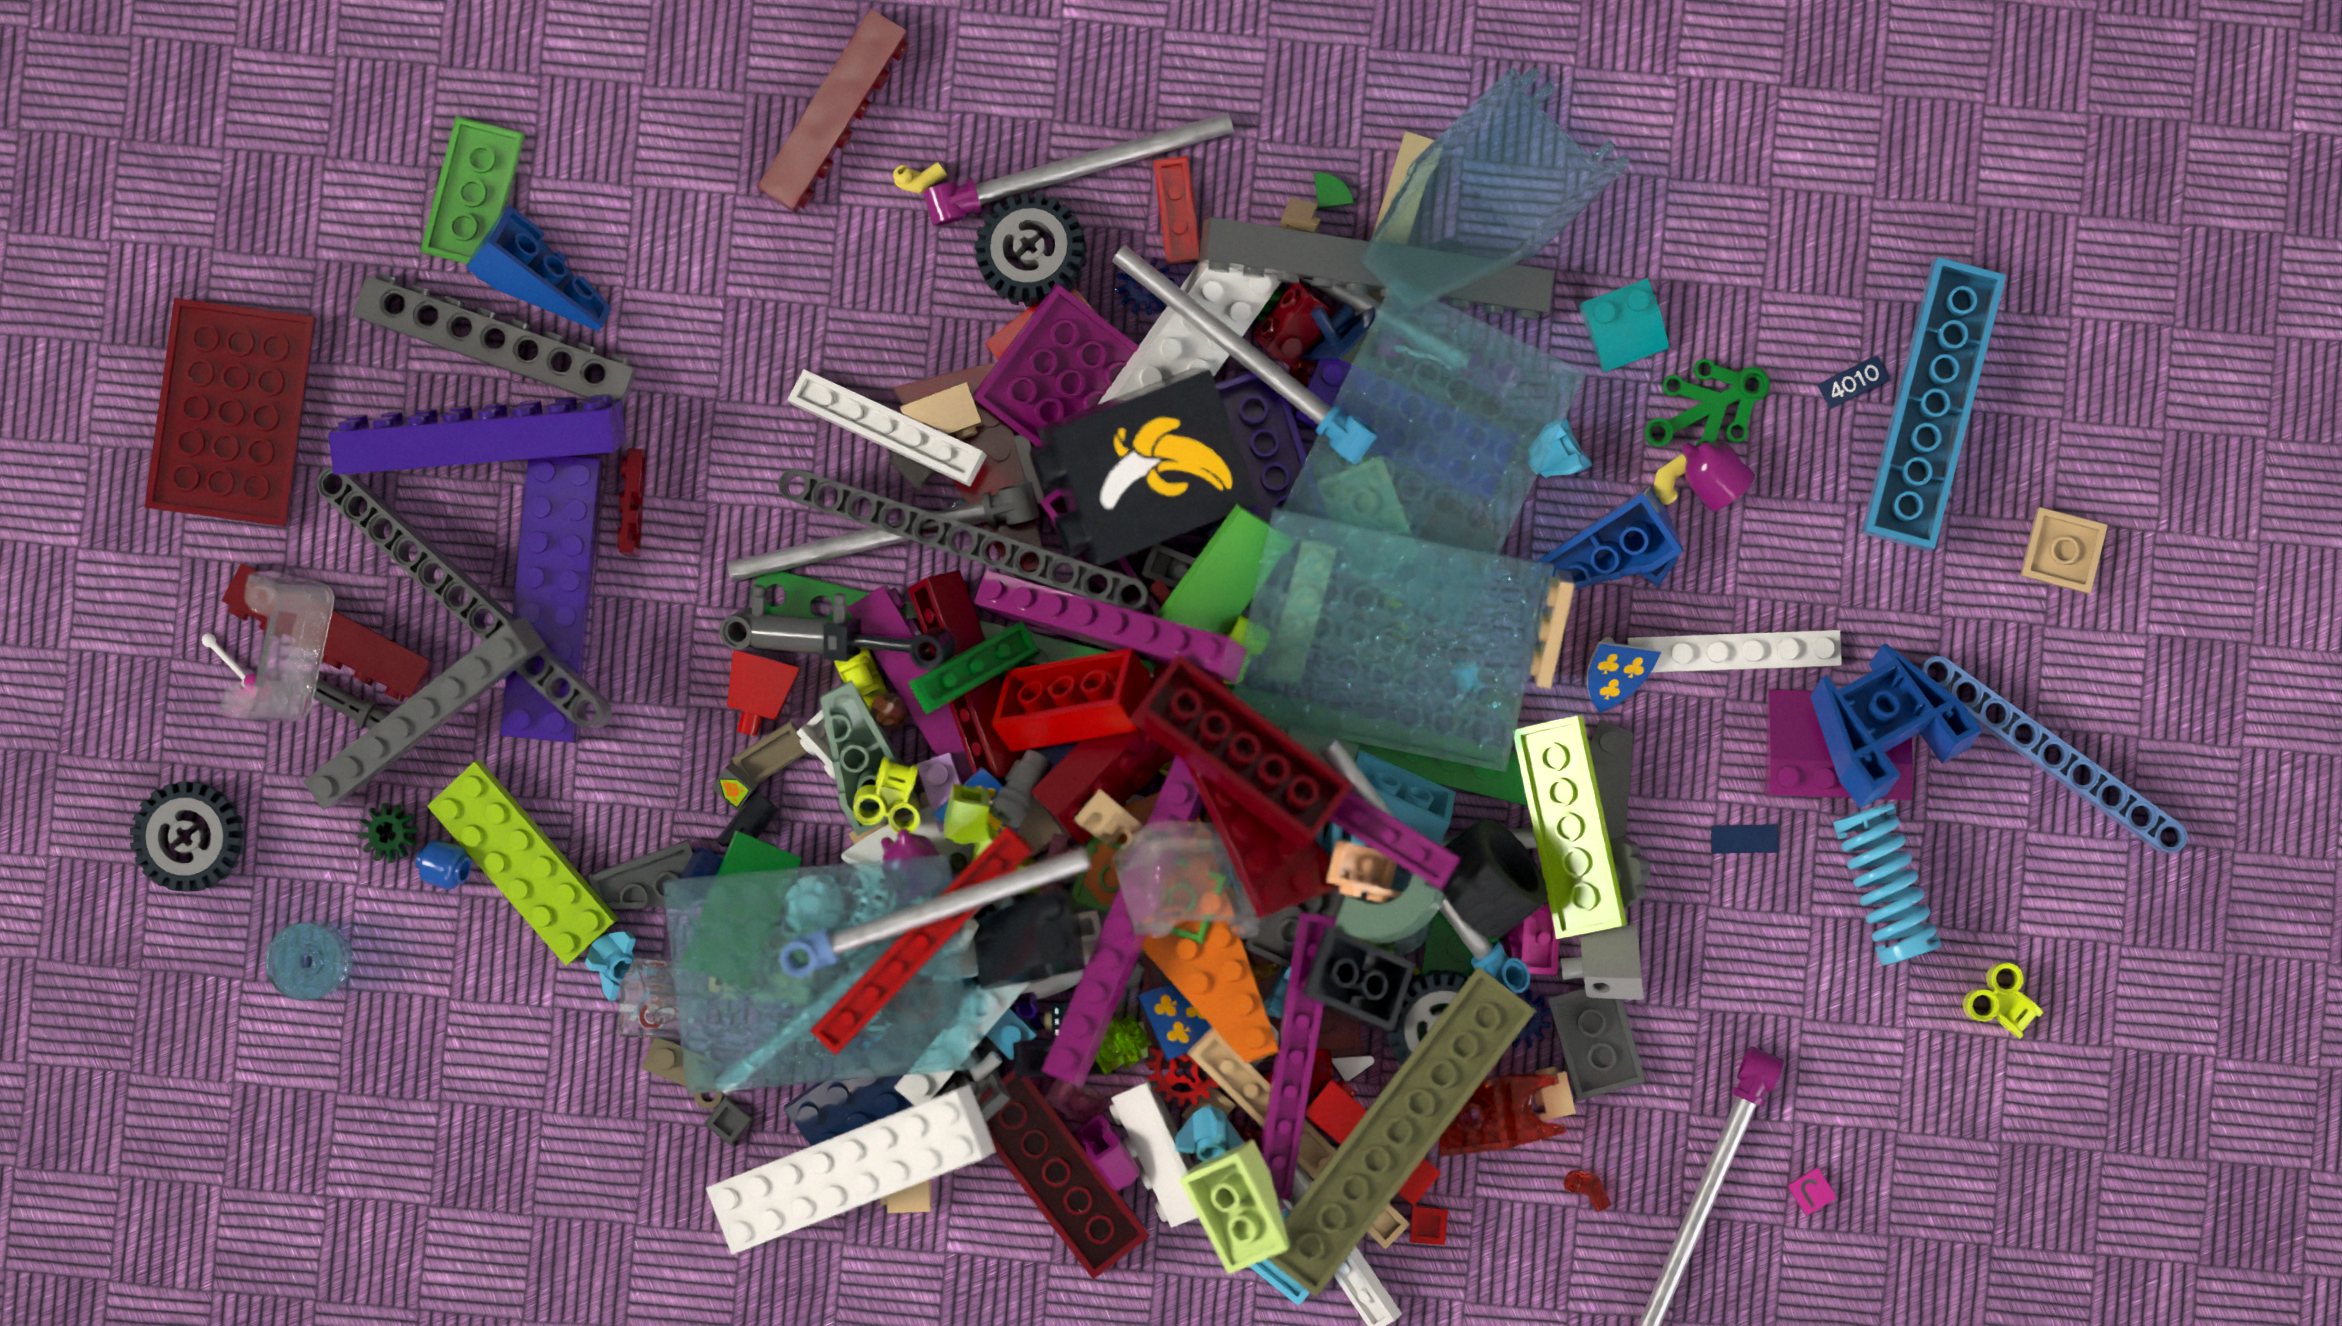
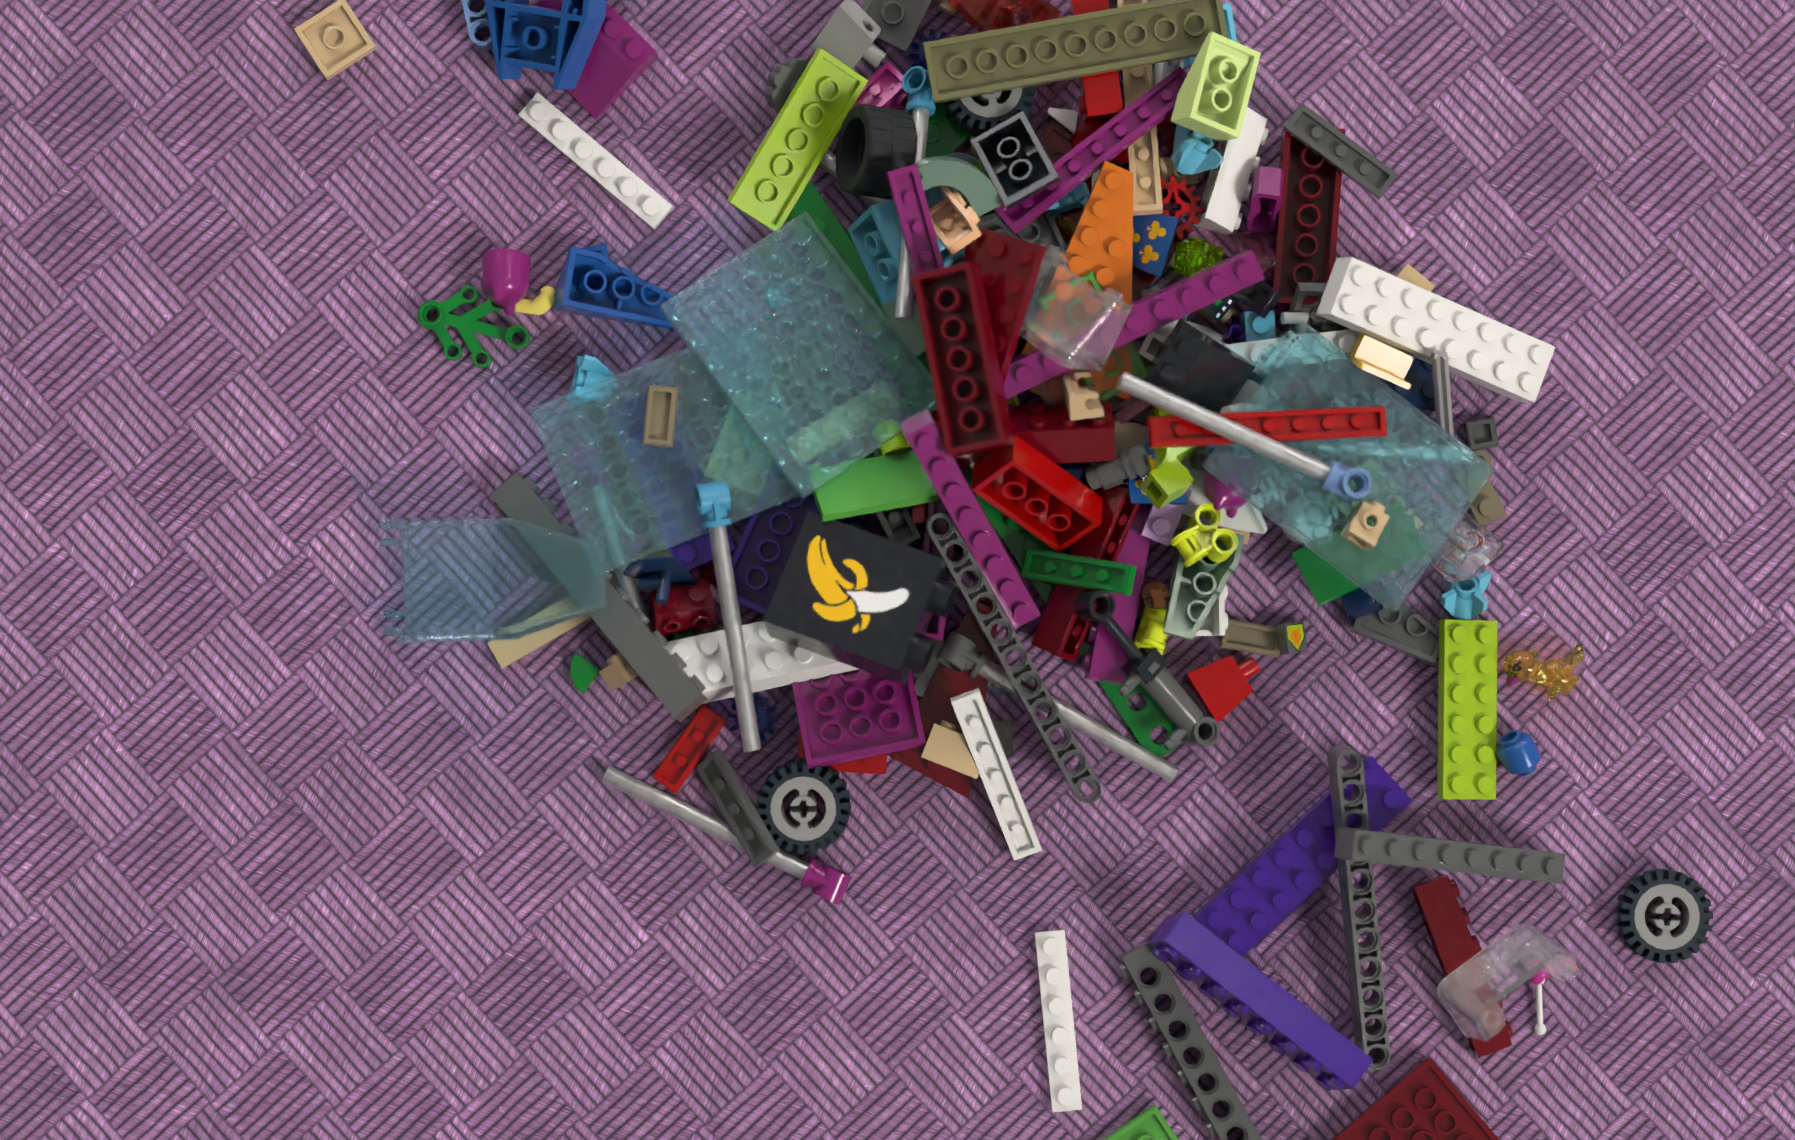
camera: 140 degrees left, 0 degrees up
clear light blue wheel [265,920,353,1001] -> none
dark grey pin [297,671,391,730] -> none
dark green gear [358,803,419,863] -> none
blue wedge [466,205,612,331] -> none
dark red wing [617,448,646,557] -> none
black hinge [717,791,780,847] -> none
brick [757,8,910,214] -> none
light yellow arm [893,162,947,194] -> none
tan plate [1528,569,1575,689] -> none
teal slope [1578,278,1670,373] -> none
blue shield [1587,637,1661,713] -> none
dark grey wing [1589,719,1633,839] -> none
dark blue sticker [1711,824,1778,854] -> none
dark blue sticker [1817,355,1890,409] -> none
dark azure brick [1860,257,2006,552] -> none
none -> dark tan tile [642,384,679,448]
none -> dark grey tile [696,750,780,867]
none -> white plate [1035,929,1082,1113]
none -> dark grey plate [1283,103,1398,200]
none -> tan brick [1340,500,1390,551]
none -> panel [1347,332,1415,390]
none -> light grey axle [1431,350,1454,446]
none -> clear yellow animal [1503,644,1585,701]

